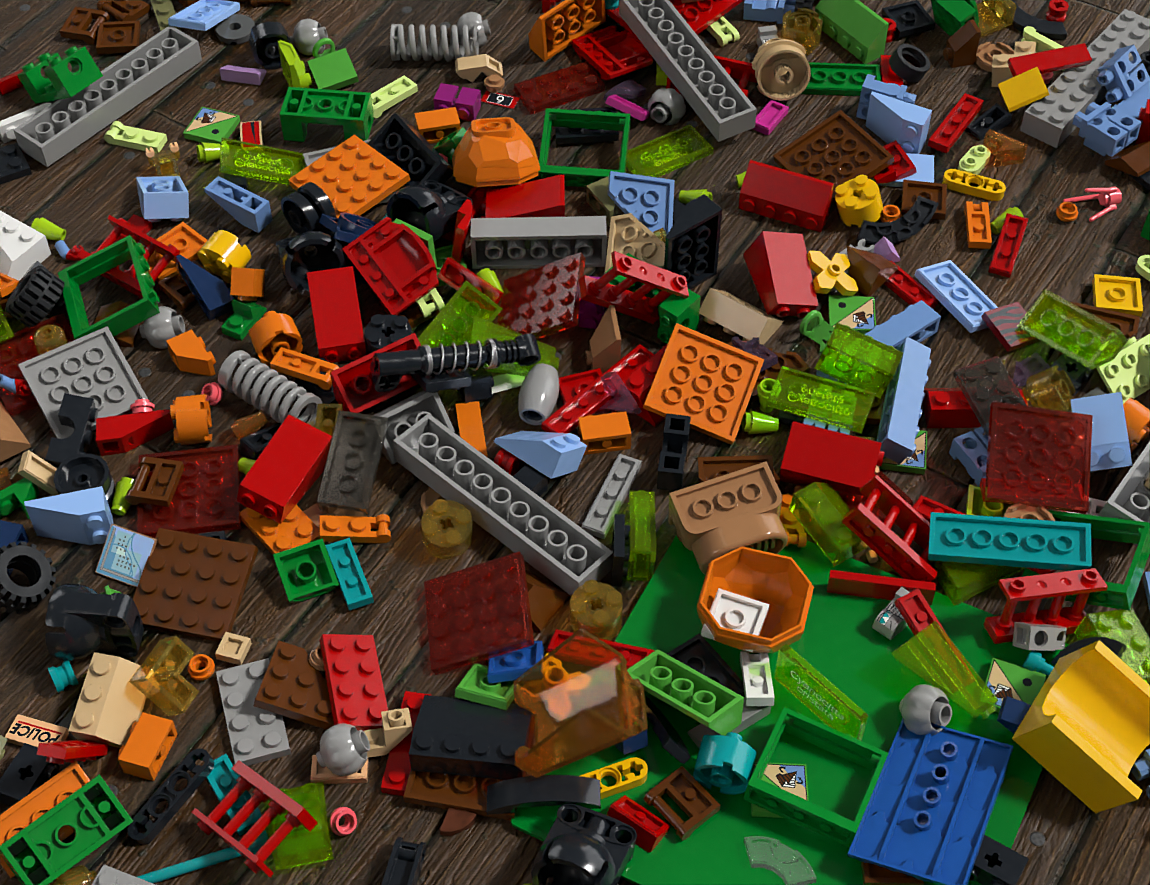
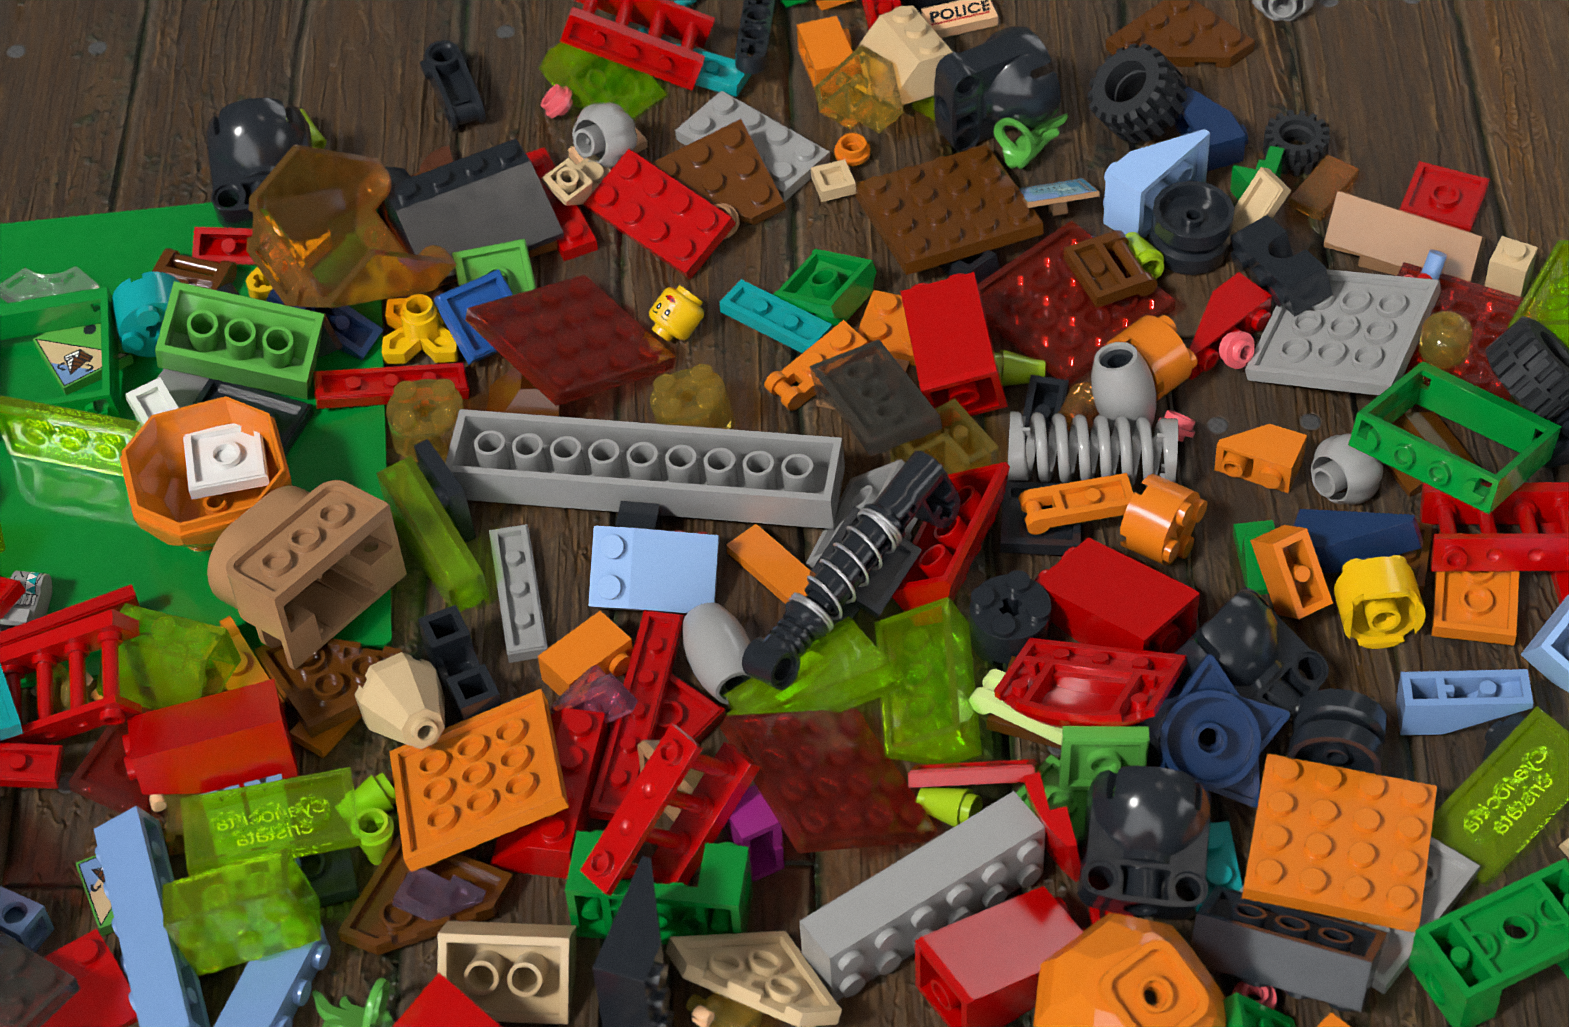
camera: 150 degrees right, 0 degrees up
none -> tan cone [355,652,445,749]
none -> yellow head [649,285,704,342]
none -> light grey piece [1091,342,1157,437]

